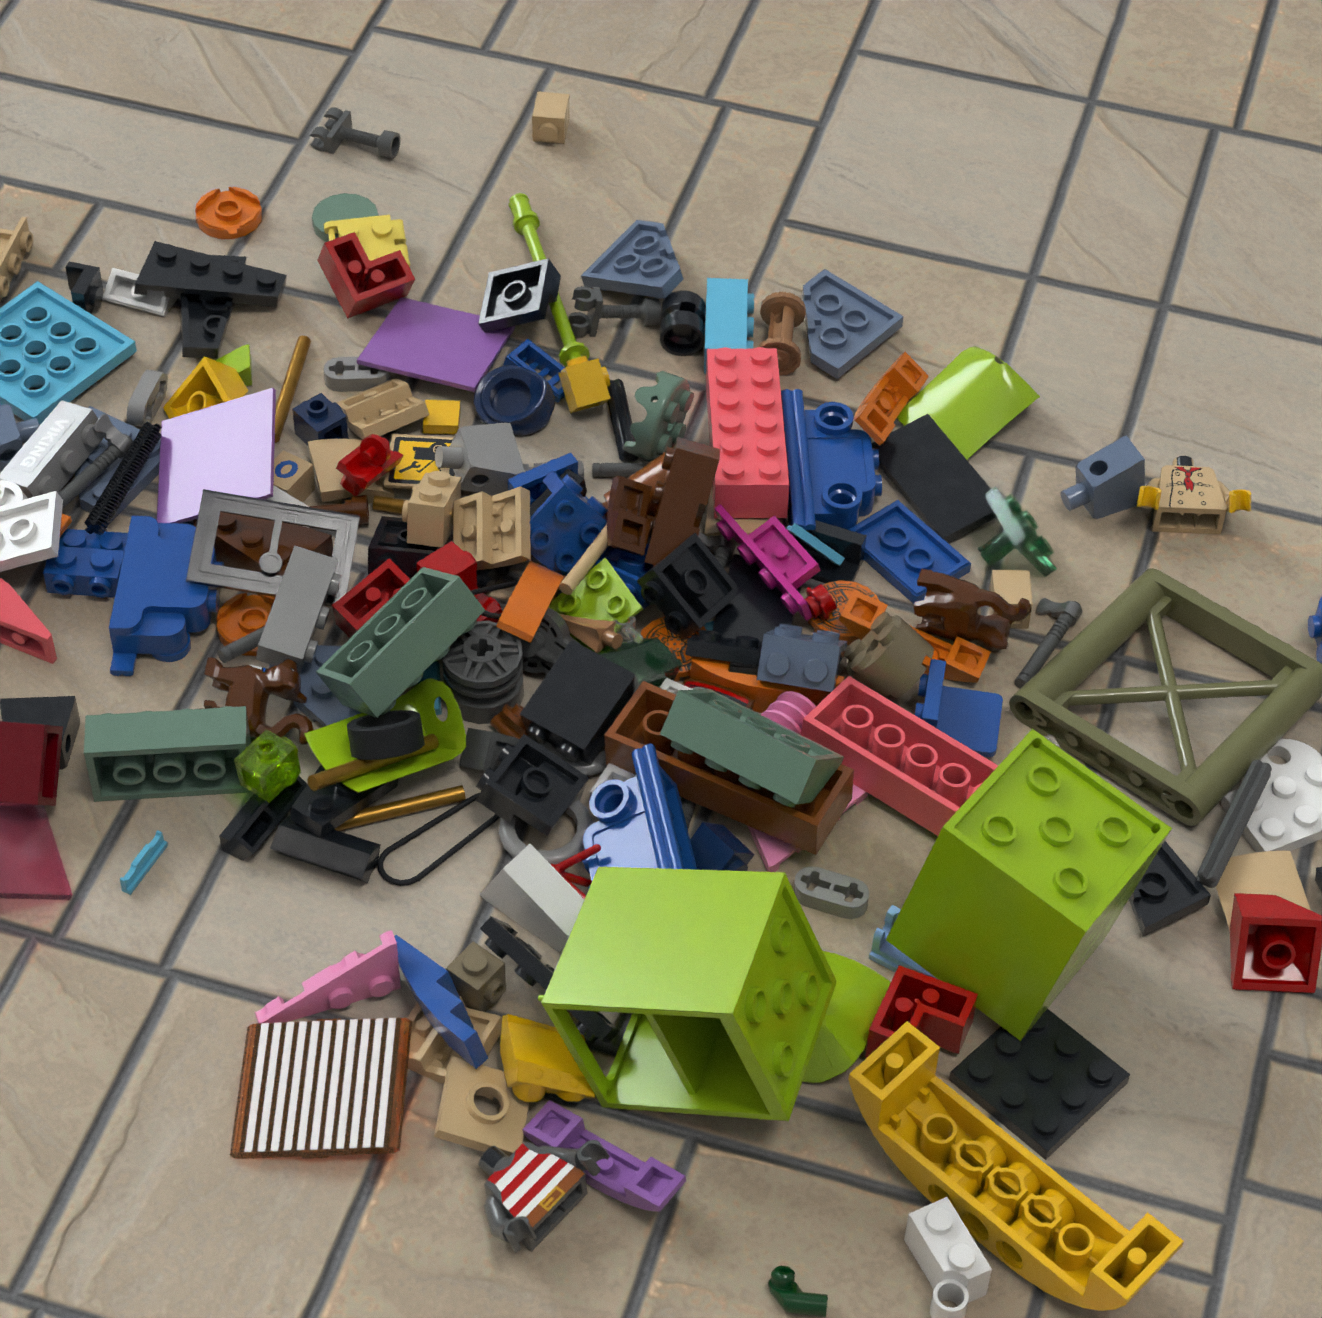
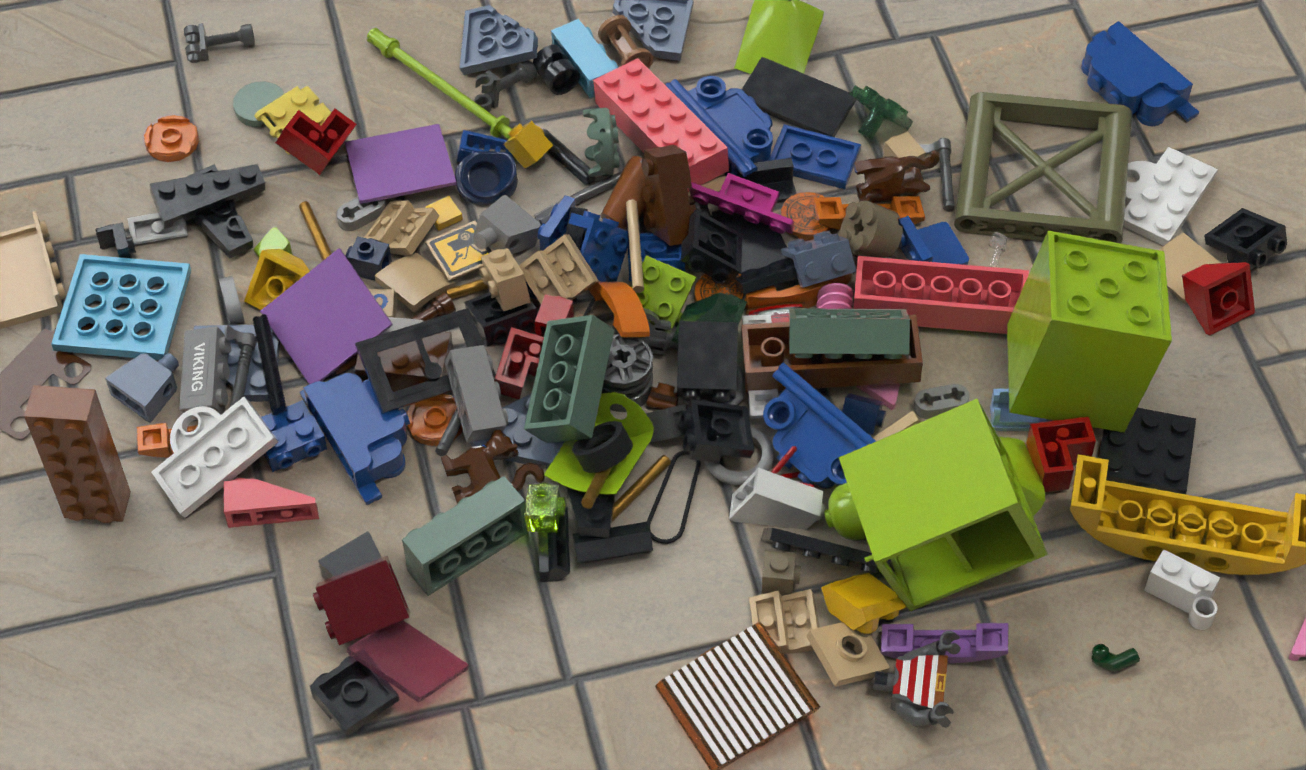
camera: 30 degrees left, 5 degrees up
medium azure piece [120,830,168,895] -> none
bright pink wing [255,930,401,1030] -> none
red hips [336,434,403,496] -> none
blue slope [394,935,488,1069] -> none
black plate [478,258,561,333] -> none
medium nougat piece [558,613,623,653] -> none
reddish brown slope [607,476,652,556] -> none
clear hand [613,616,643,643] -> none
medium azure piece [786,523,845,566] -> none
red plate [804,584,837,620] -> none
orange slope [854,352,929,446] -> none
sand blue torso [1060,435,1145,519] -> none
tan torso [1137,456,1251,534] -> none
dark grey axle [1196,760,1272,888] -> none

